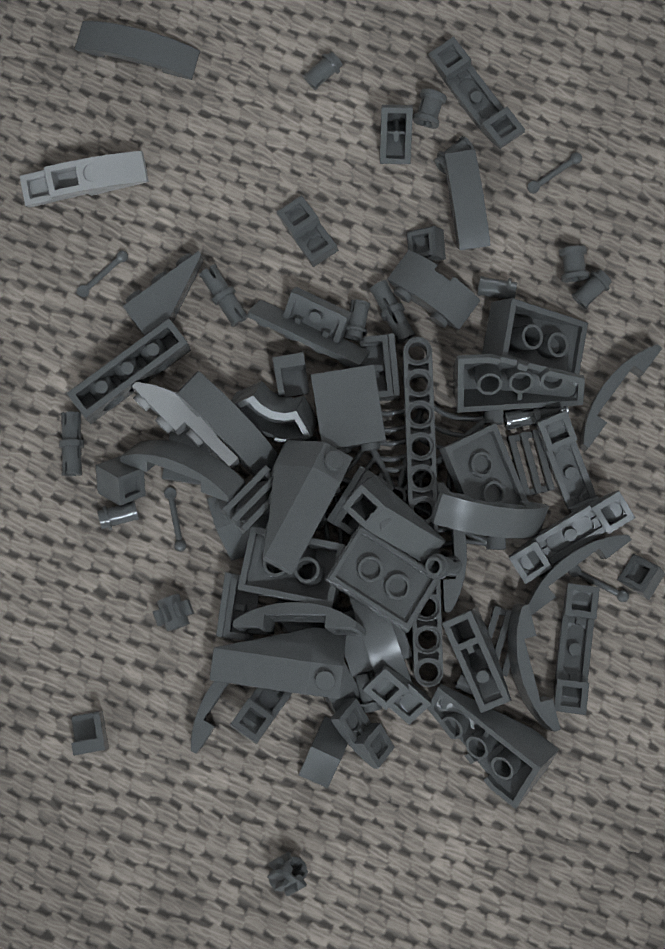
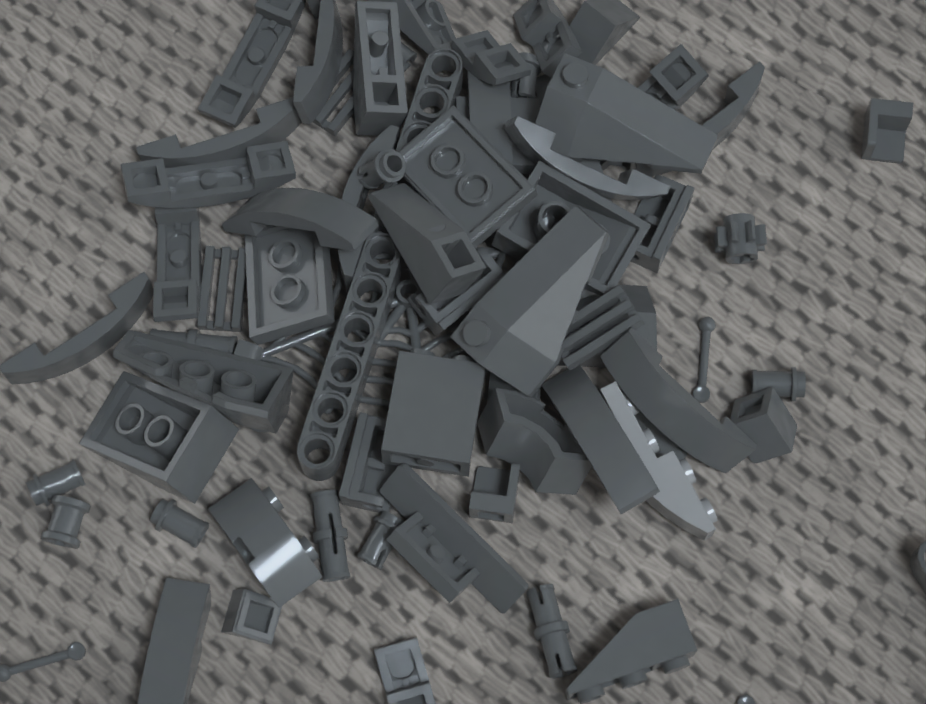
camera: 160 degrees left, 10 degrees down
dark grey pin [59,411,84,476] -> none
dark grey brick [67,318,191,424] -> none
dark grey hinge [568,565,629,602] -> none
dark grey slope [617,553,665,600] -> none

